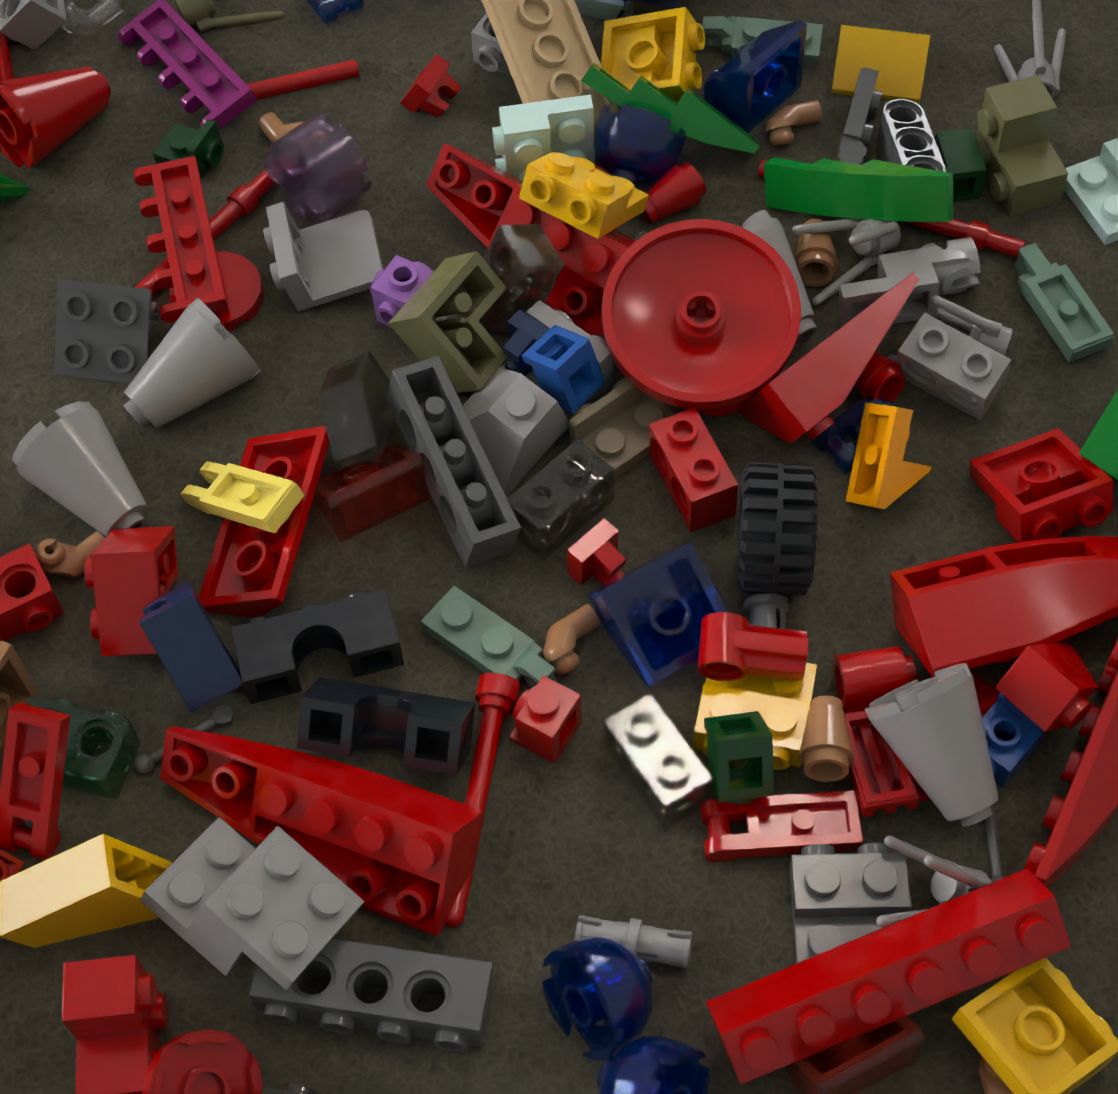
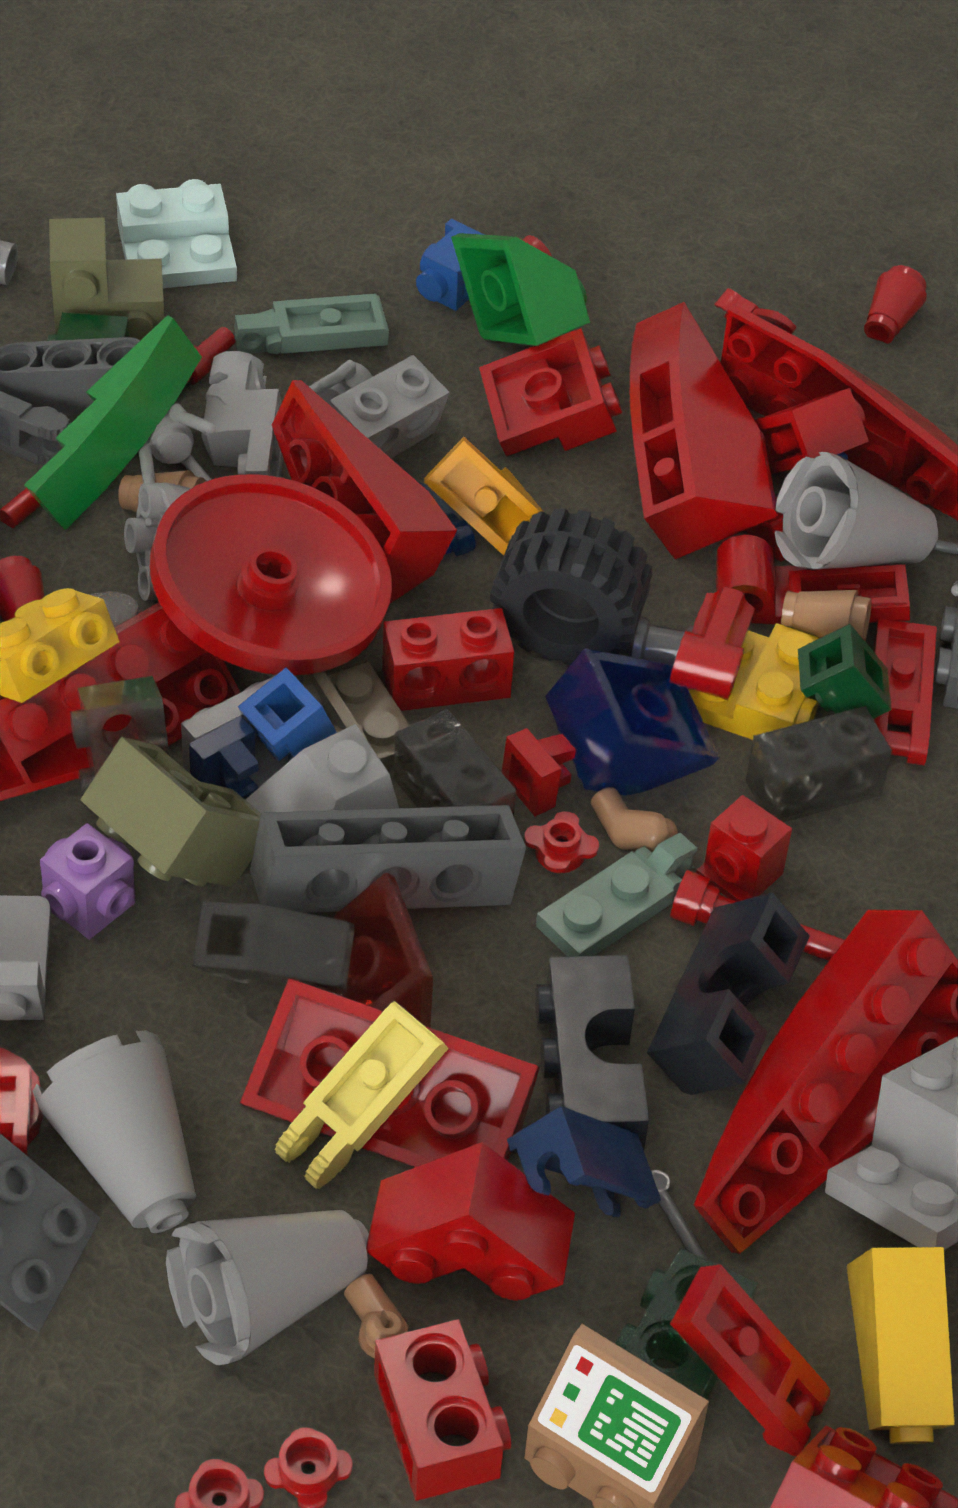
camera: 85 degrees left, 10 degrees down
none -> red plate [524,811,599,873]

